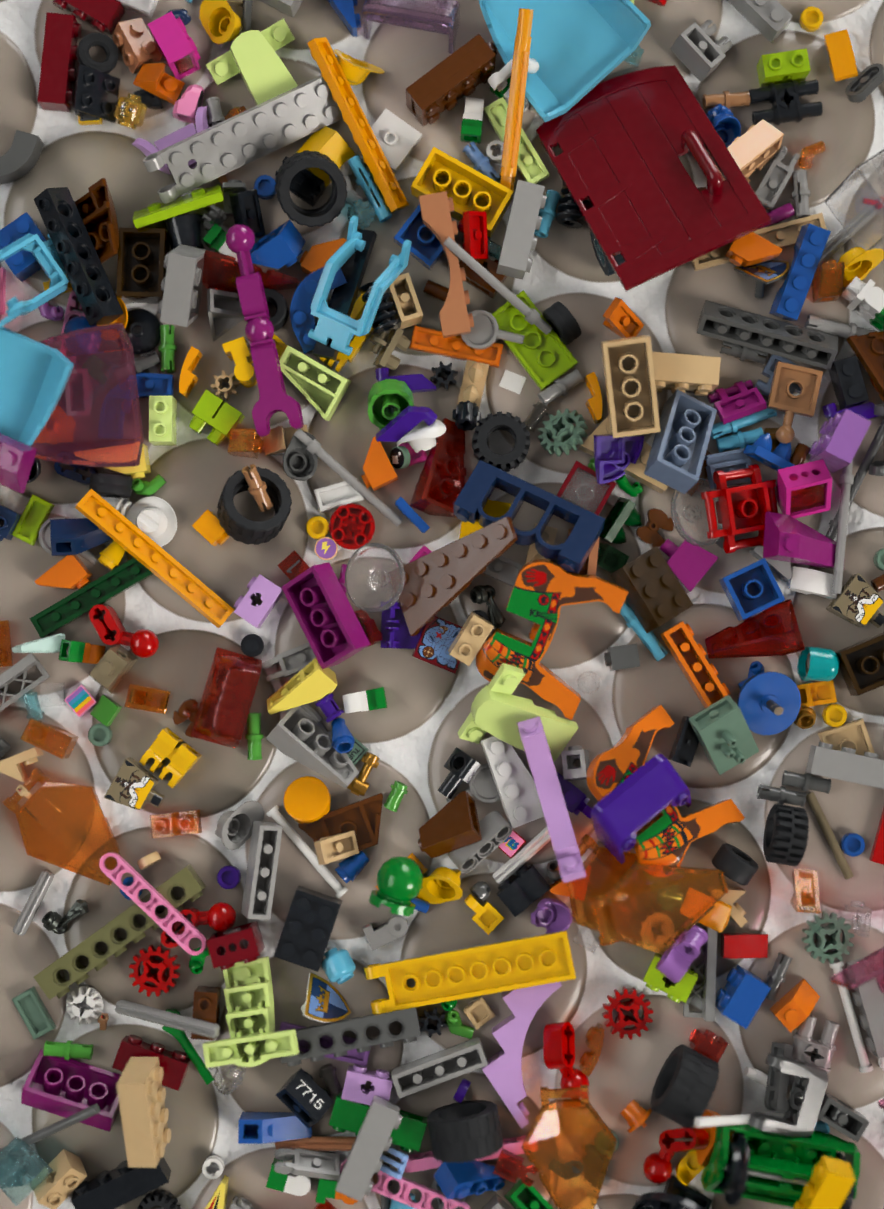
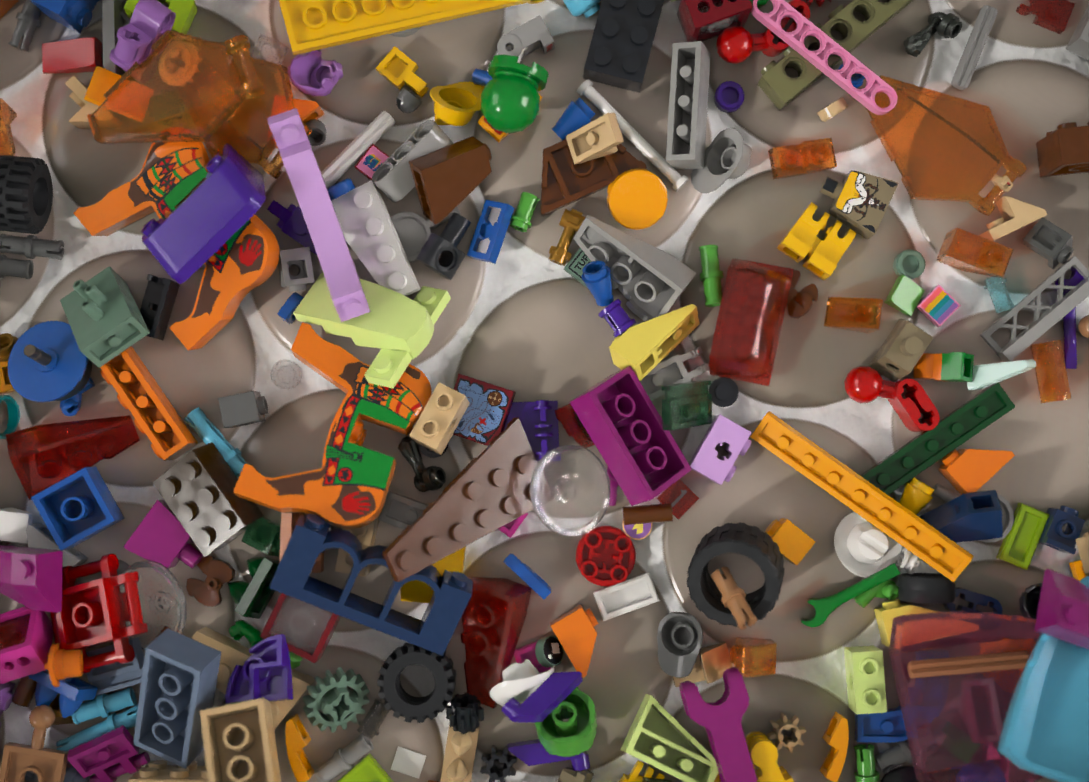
camera: 175 degrees right, 0 degrees up
clear tile [40,683,66,707] -> none
lime hips [189,389,245,446] -> none
light grey bar [293,429,403,526] -> none
yellow tile [306,516,329,540] -> none
leg [342,687,387,714] -> none
black brick [496,864,551,917] -> none
black tyre [712,843,758,886] -> none
none -> orange piece [45,643,83,687]
none -> blue tile [277,292,304,325]
none -> blue tile [327,178,356,200]
none -> blue piece [467,200,515,264]
none -> reddish brown axle [623,503,673,525]
none -> clear green plate [661,380,712,431]
none -> green piece [801,563,900,627]
none -> nougat axle [907,651,1030,678]

